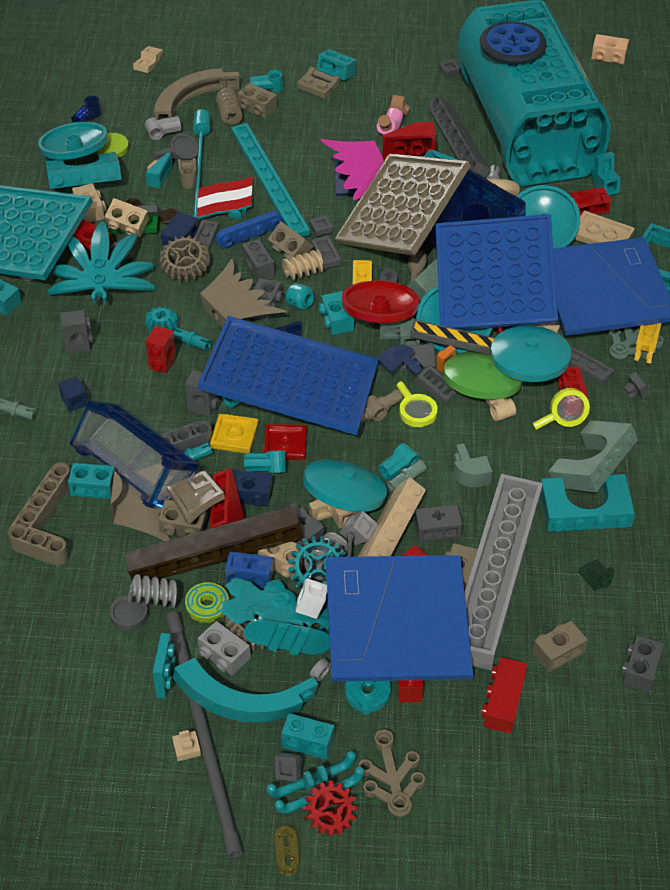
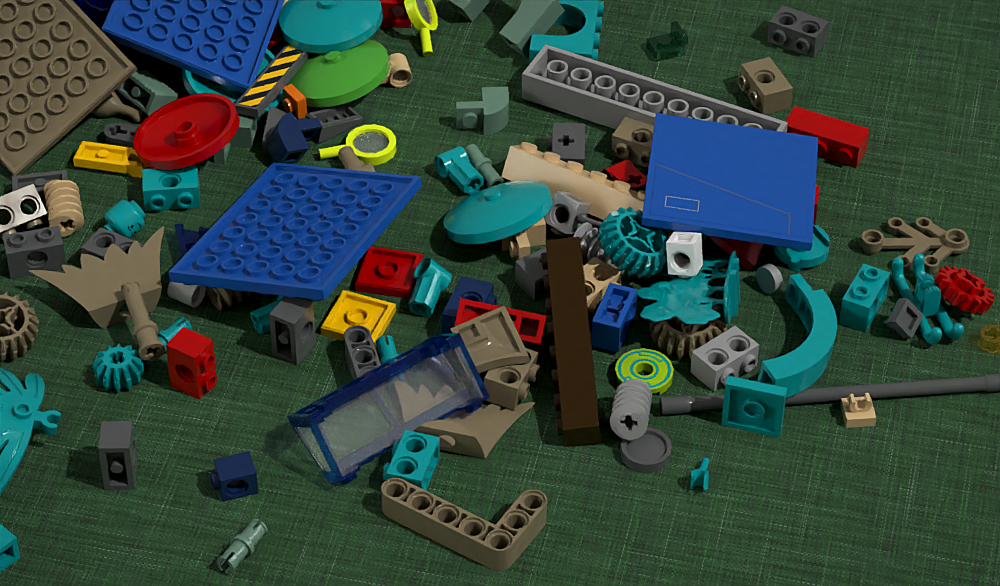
camera: 80 degrees left, 5 degrees down
none -> dark tan pin [121,280,165,361]
none -> teal hand [690,458,710,490]

